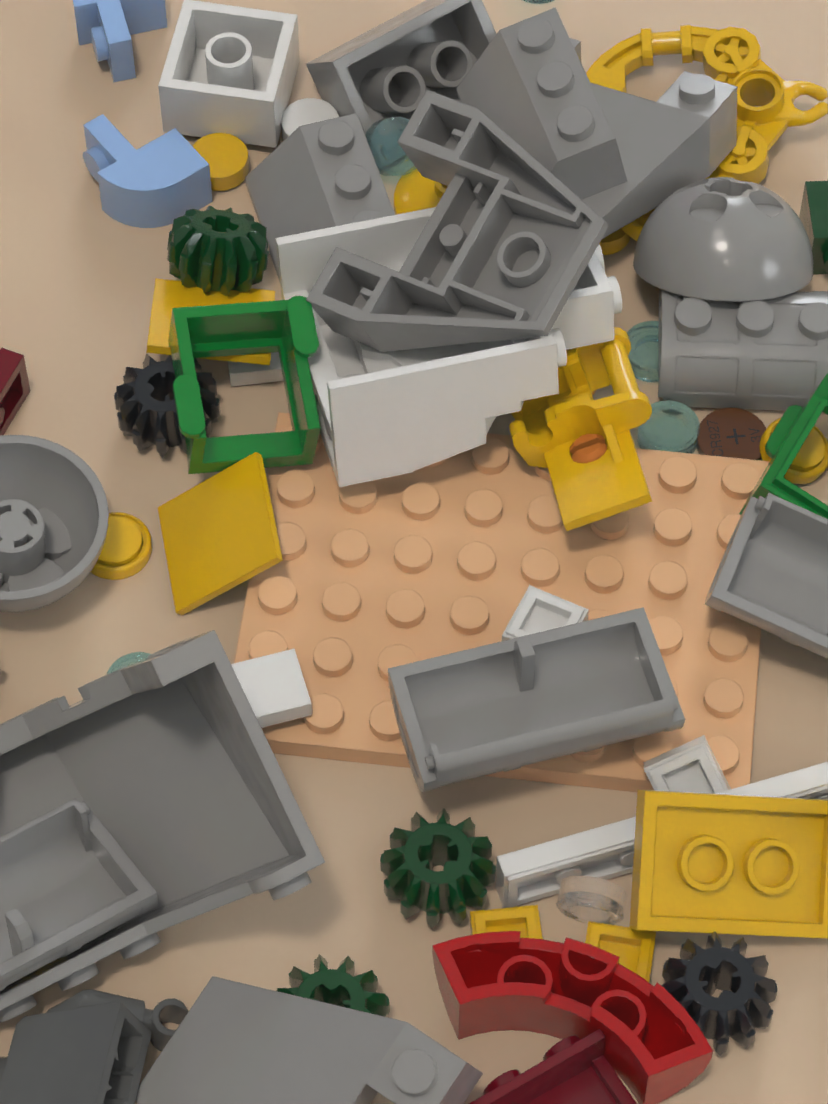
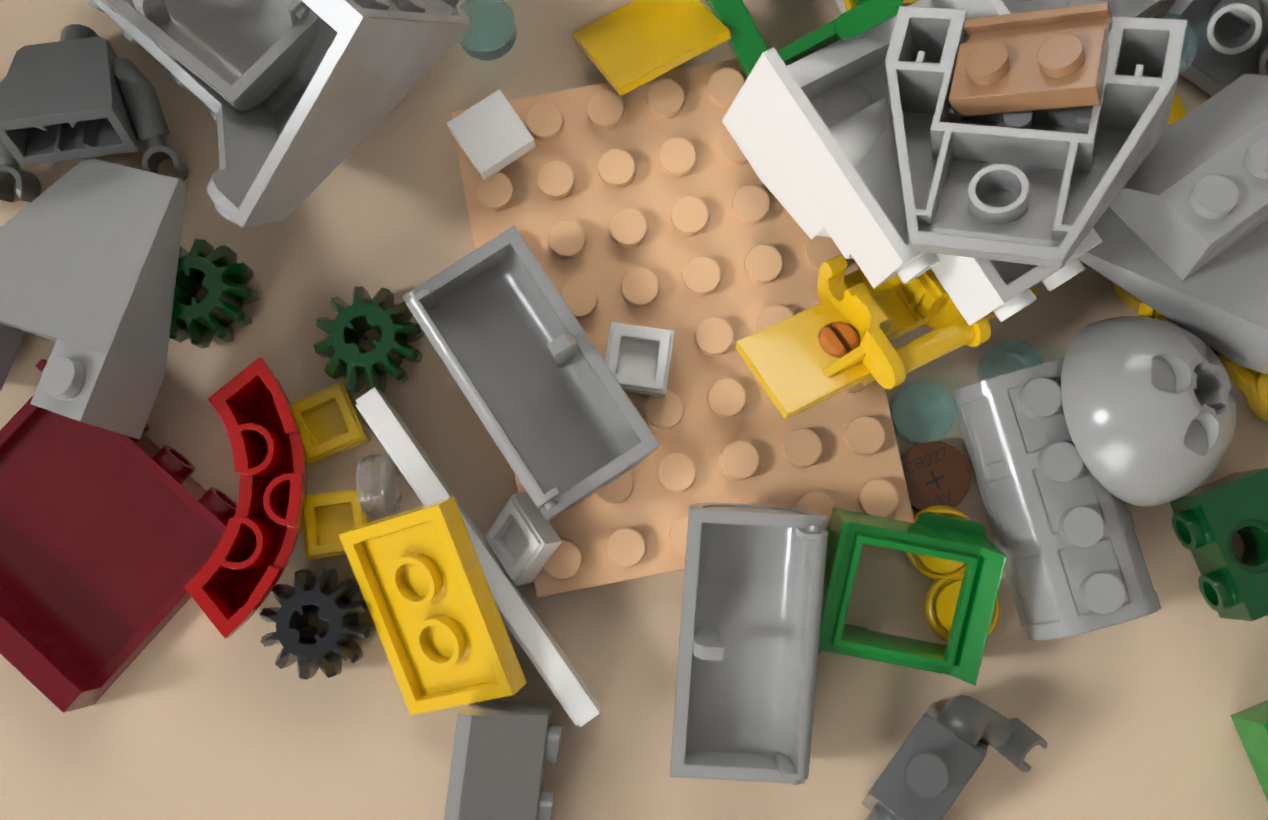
camera: 75 degrees right, 25 degrees up
none -> medium nougat plate [949,1,1113,117]

